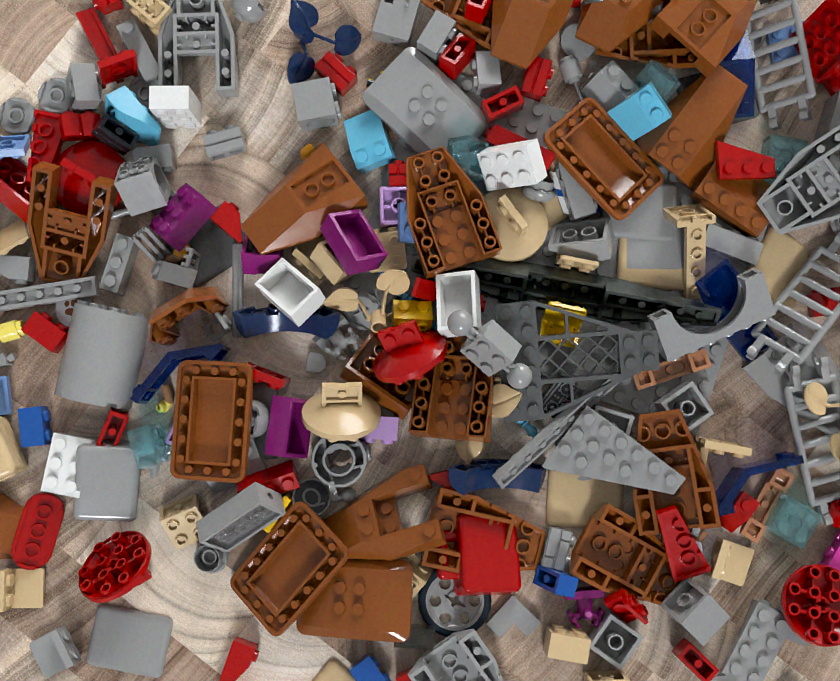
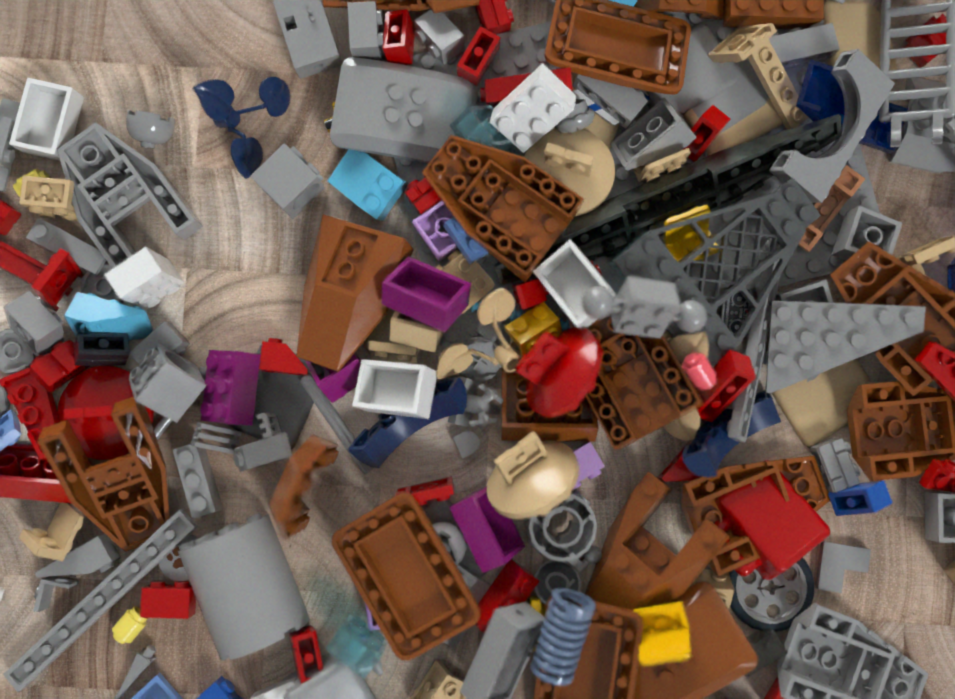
camera: 35 degrees left, 0 degrees up
clear blue windscreen [130,343,231,404] -> none
arm [156,384,174,413] -> none
arm [165,244,190,264] -> none
light grey brick [202,125,247,161] -> none
light grey bracket [203,311,232,342] -> none
light orange arm [300,142,326,160] -> none
red brick [314,51,358,97] -> none
tan brick [542,623,591,665] -> none
magenta piece [563,586,605,629] -> none
none -> sand blue piece [530,588,596,685]
none -> yellow bracket [633,602,691,665]
none -> red slope [681,105,731,162]
none -> coral brick [682,352,716,390]
none -> red brick [695,350,756,422]

